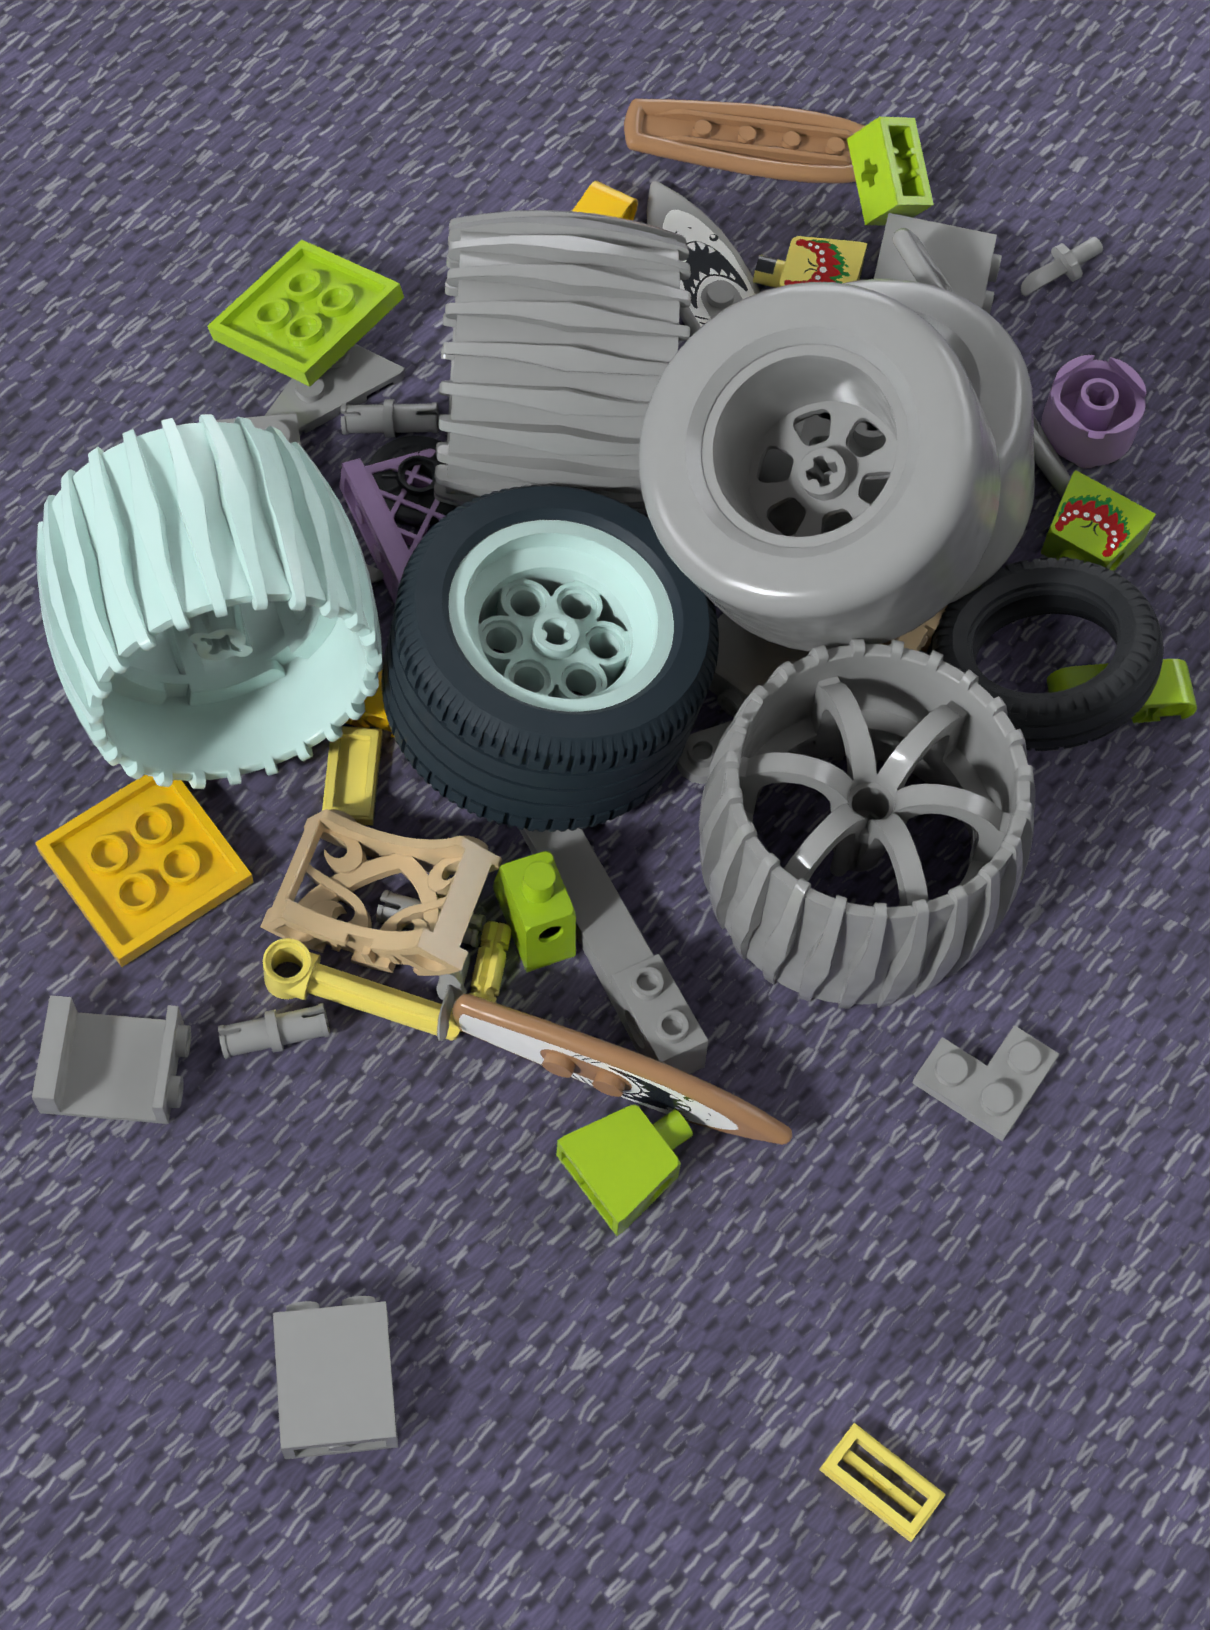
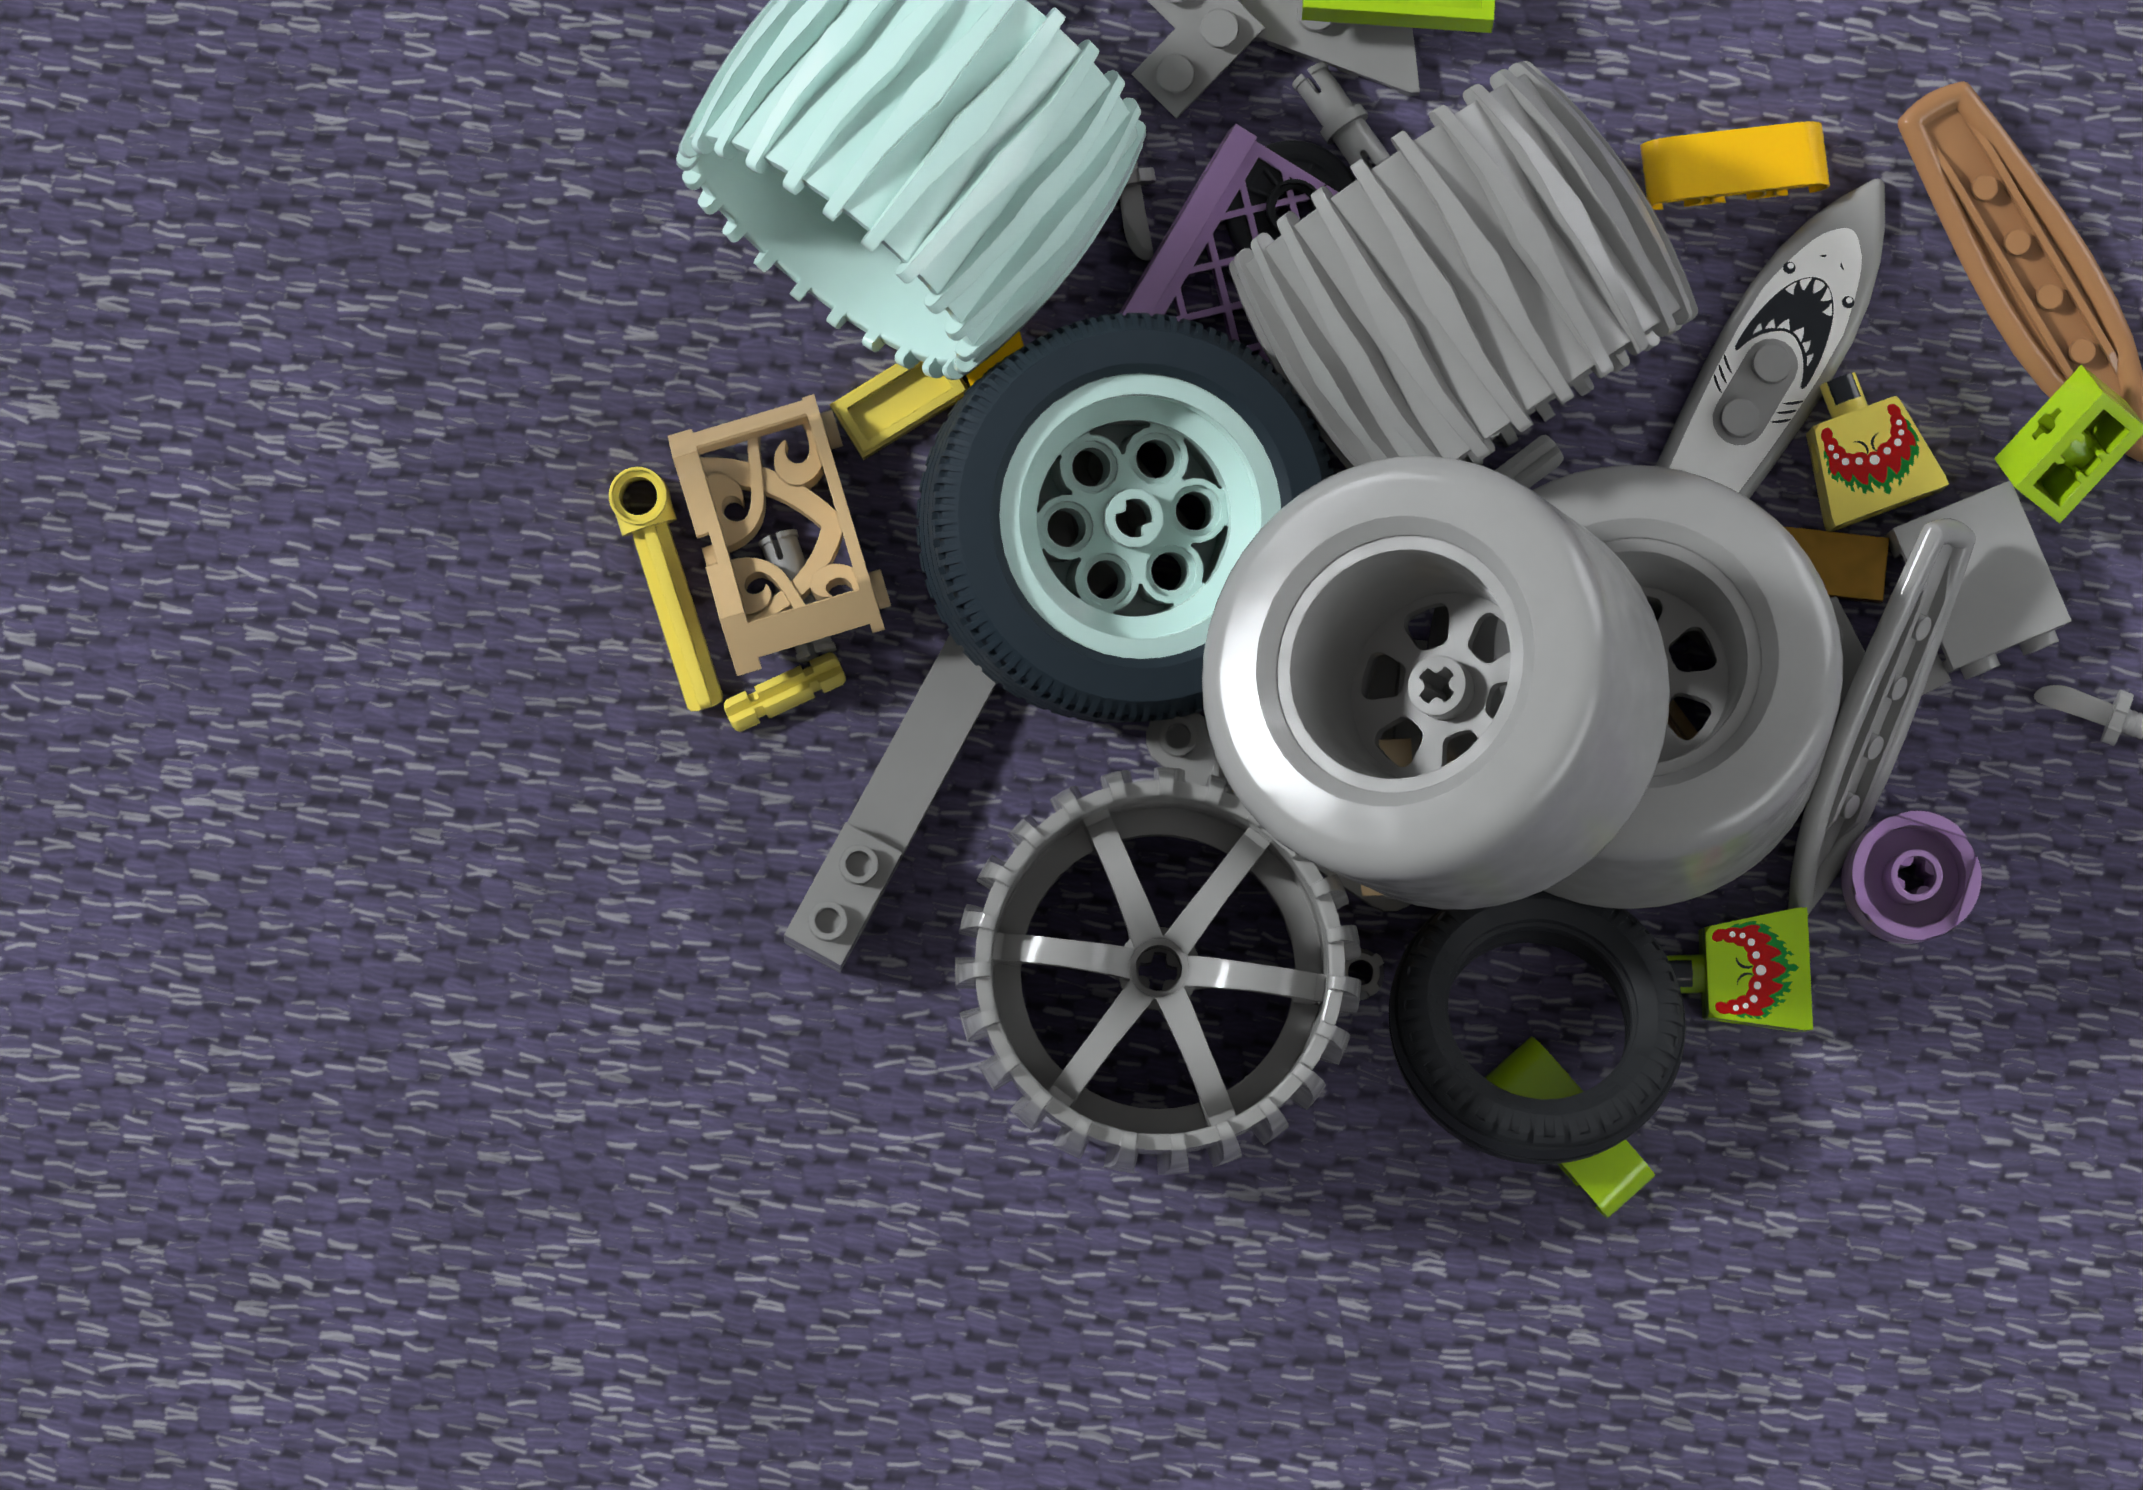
camera: 60 degrees right, 20 degrees up
light grey panel [32,995,191,1124] -> none
yellow plate [35,775,254,967] -> none
light grey pin [218,1003,330,1059] -> none
light grey panel [273,1296,398,1459] -> none
light grey piece [436,954,471,1041] -> none
medium nougat piece [452,994,793,1145] -> none
lime torso [493,851,576,973] -> none
lime torso [556,1104,693,1236] -> none
light yellow tile [819,1423,946,1542] -> none
light grey plate [912,1025,1059,1142] -> none

